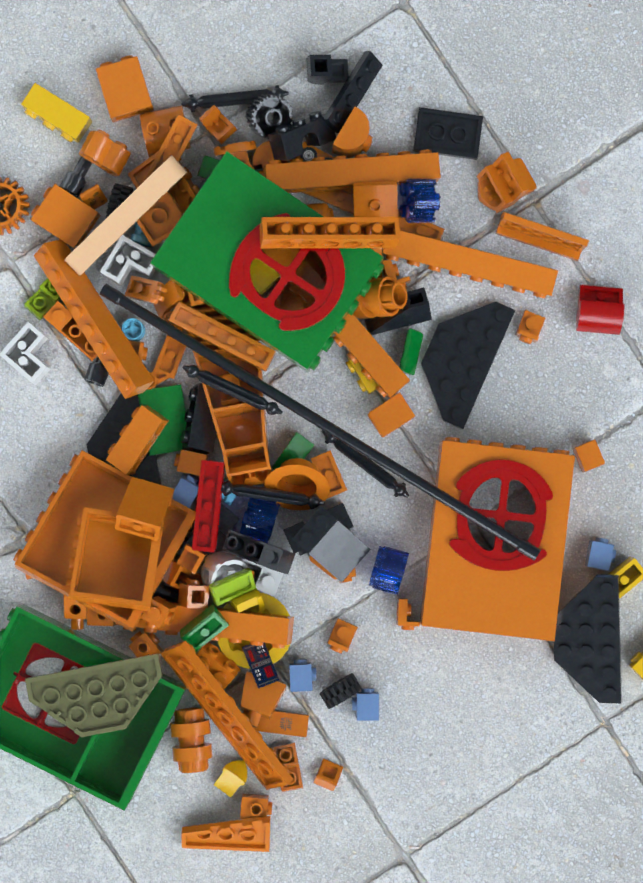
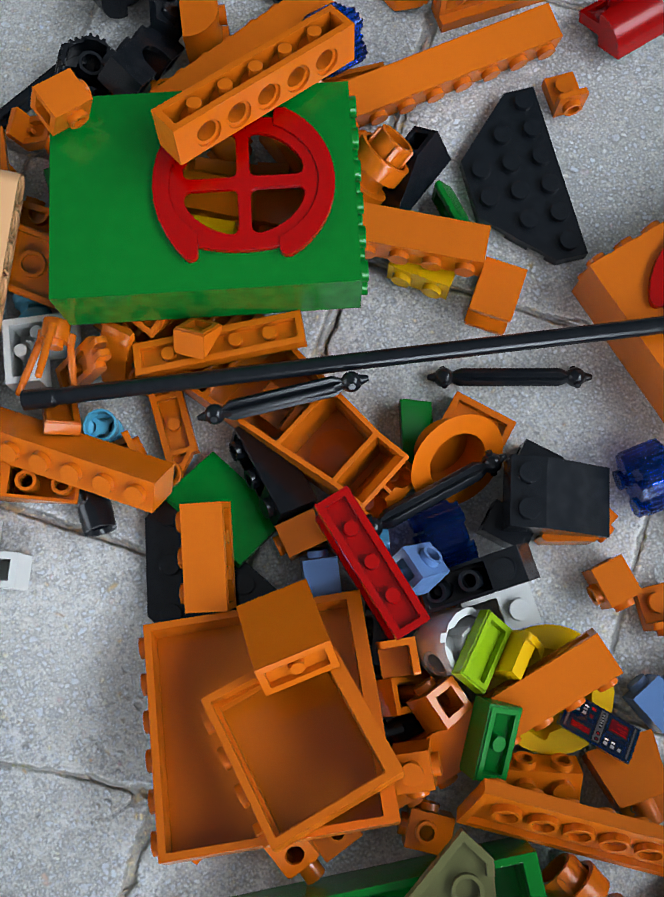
camera: 35 degrees left, 10 degrees down
none -> orange plant [15,316,77,396]
none -> orange brick [30,68,93,136]
none -> orange tile [42,403,82,436]
none -> orange slope [173,318,222,360]
none -> medium blue brick [393,541,450,596]
none -> orange brick [581,554,643,612]

